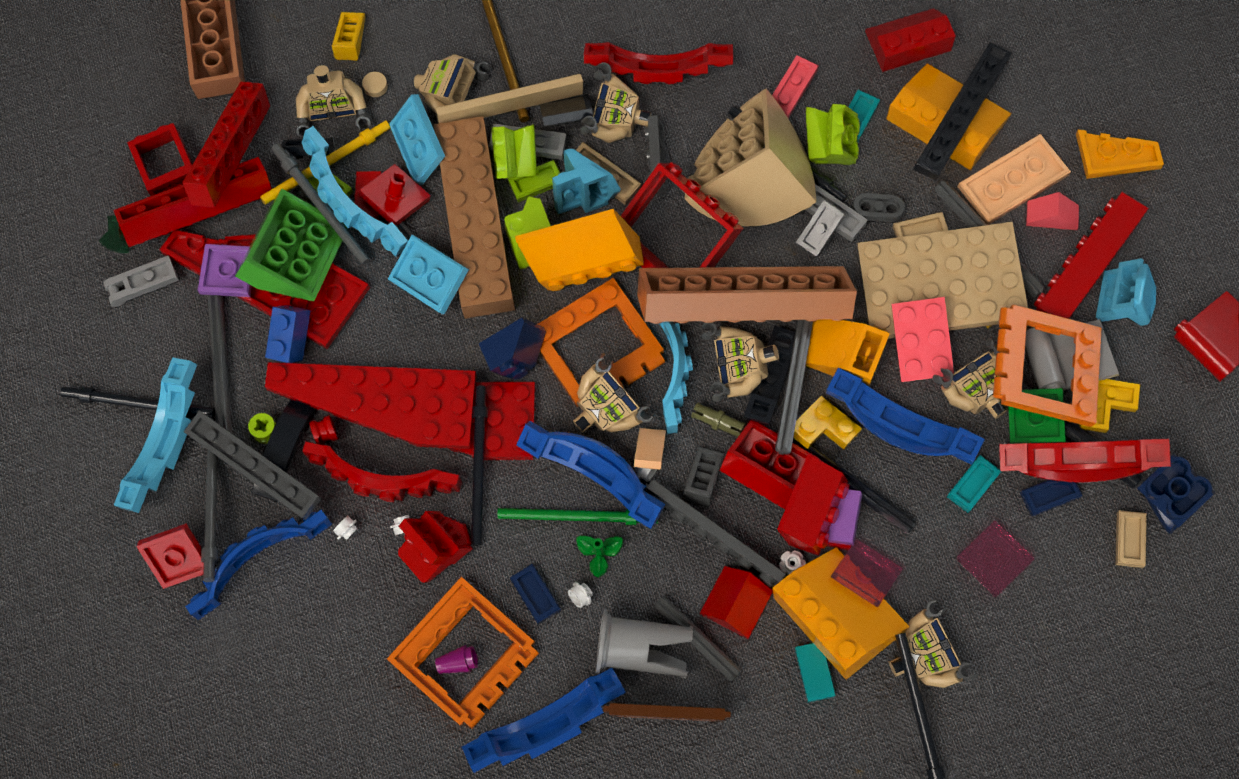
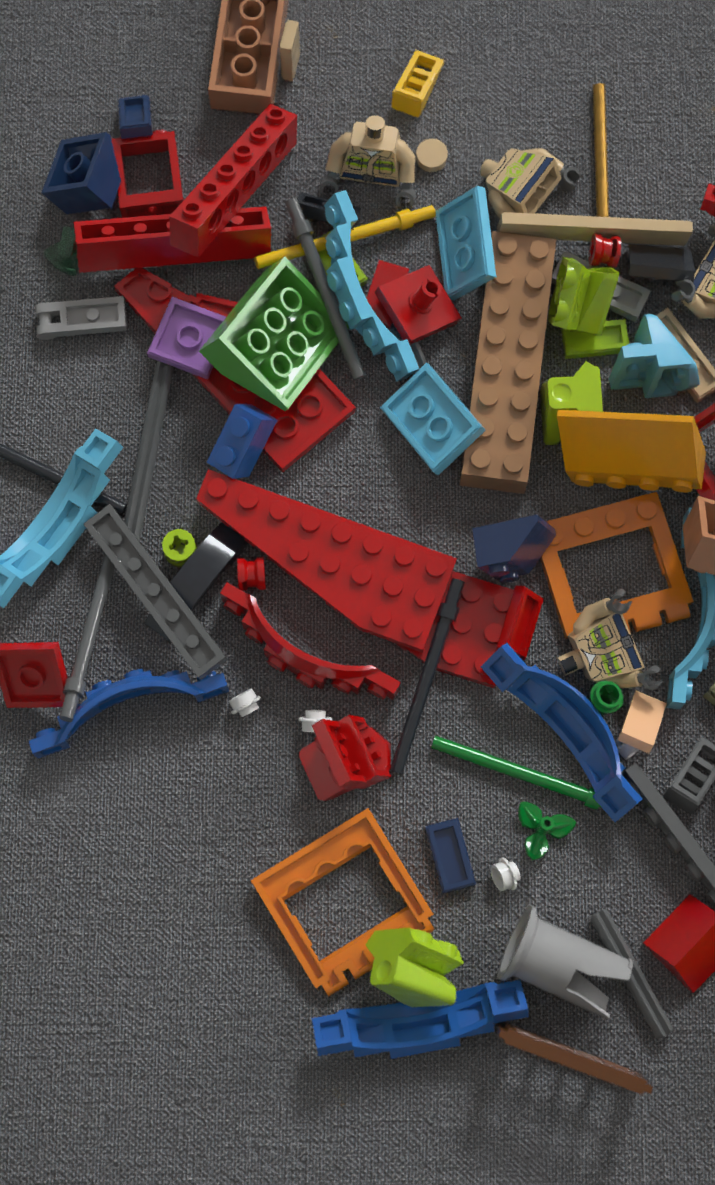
camera: 10 degrees right, 5 degrees up
magenta cone [435,645,478,674] -> none
none -> dark blue slope [41,132,121,214]
none -> dark blue tile [118,95,153,139]
none -> tan tile [280,20,300,82]
none -> lime piece [366,928,464,1007]
none -> red tile [497,585,544,660]
none -> red wheel [588,233,621,268]
none -> green cone [589,681,623,716]

